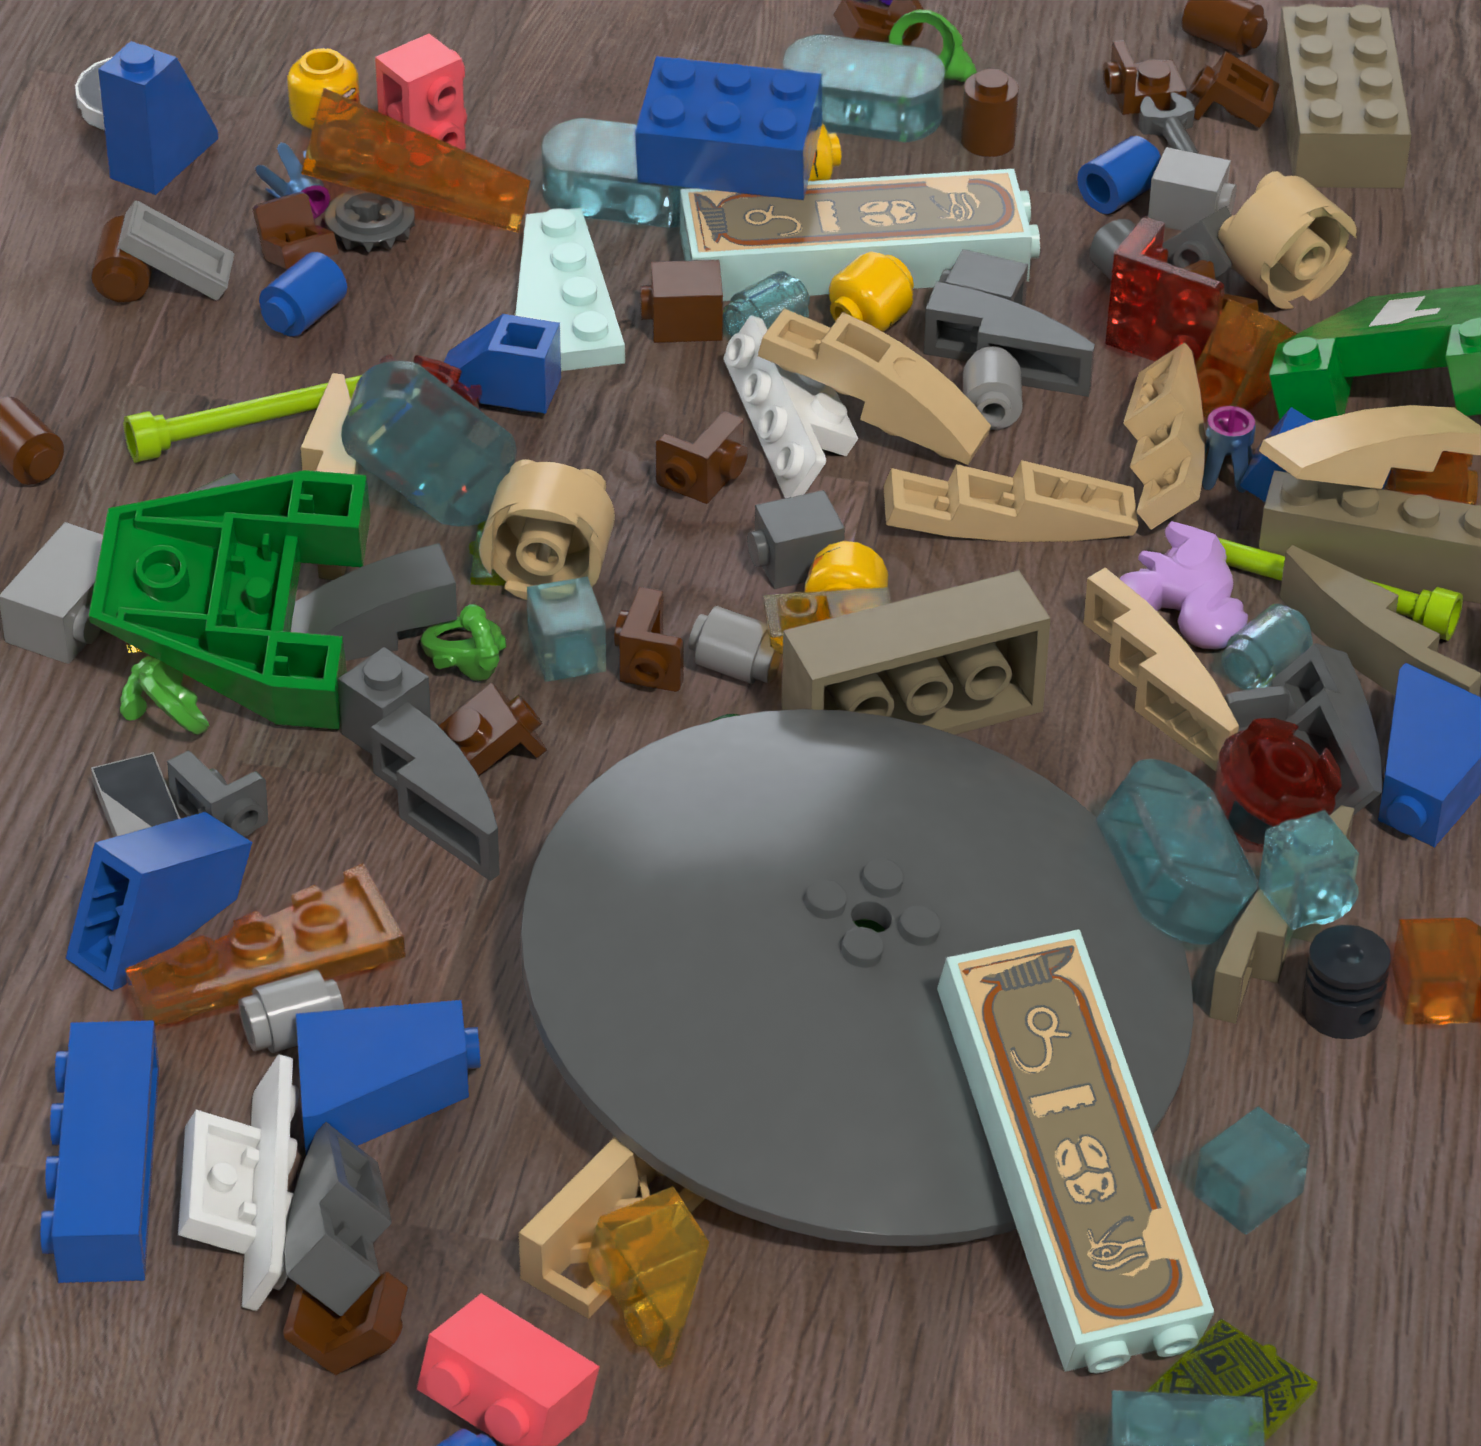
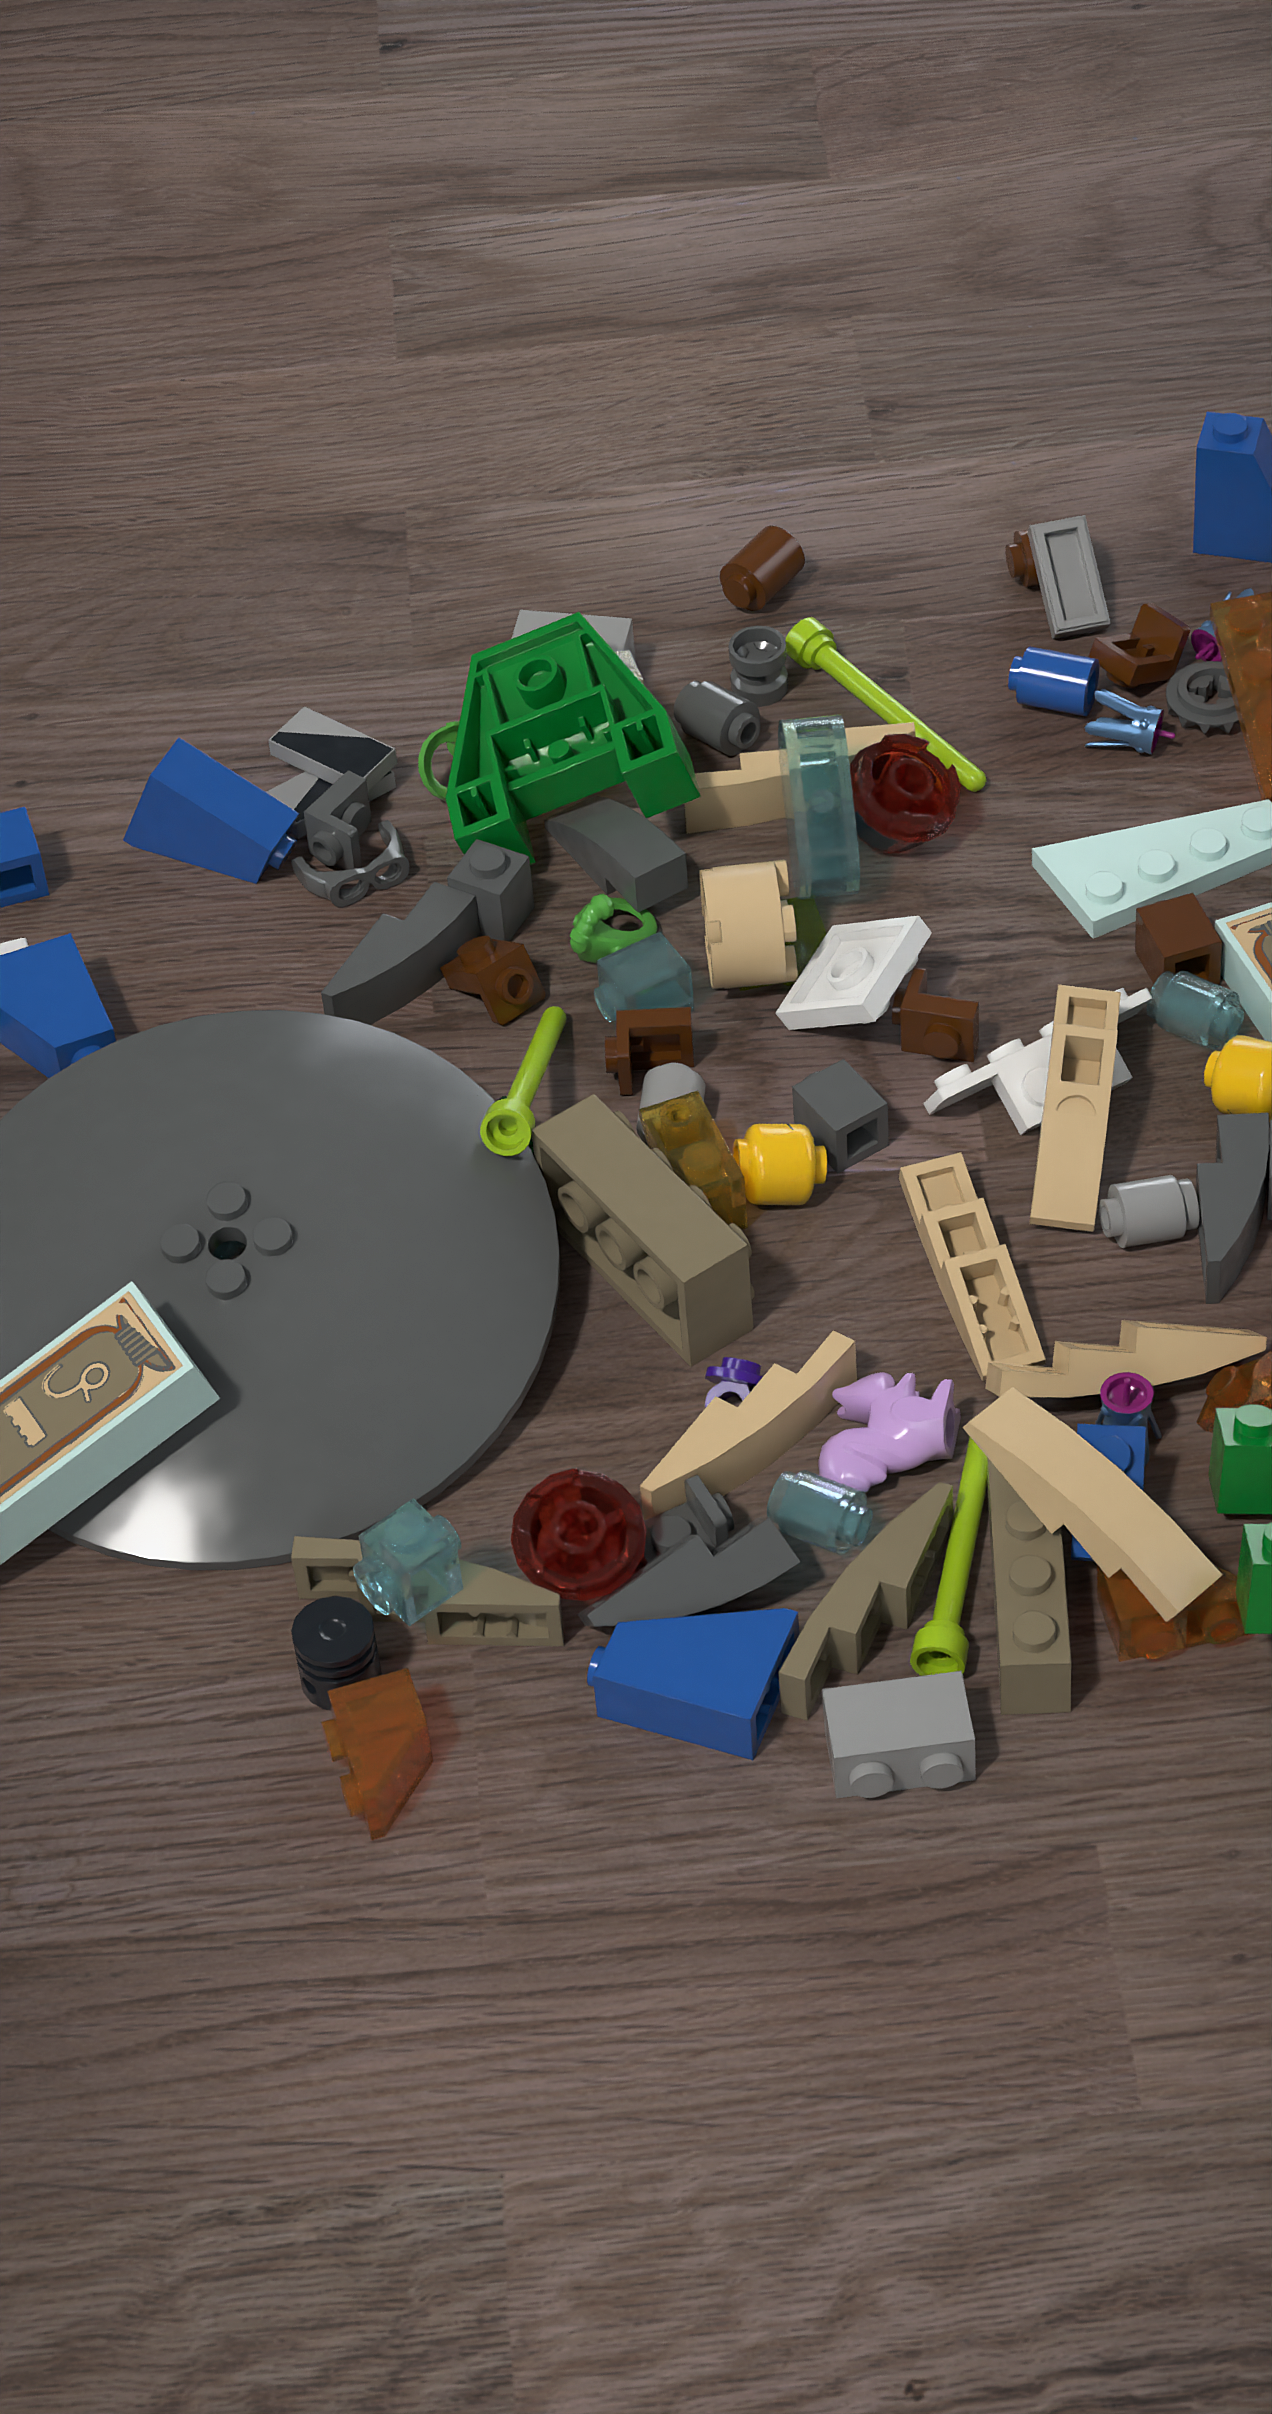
camera: 80 degrees right, 5 degrees up
clear orange wing [125,863,406,1026] -> none
light grey brick [238,969,344,1053] -> none
blue slope [433,314,561,414] -> none
clear light blue brick [1096,759,1258,944] -> none
clear light blue brick [1194,1106,1310,1235] -> none
none -> tile [268,706,397,791]
none -> dark grey cap [291,820,410,907]
none -> lime piece [480,1006,567,1156]
none -> dark purple plate [705,1357,763,1408]
none -> dark grey wheel [728,625,788,707]
none -> white plate [776,915,932,1030]
none -> flat silver piece [1085,689,1175,755]

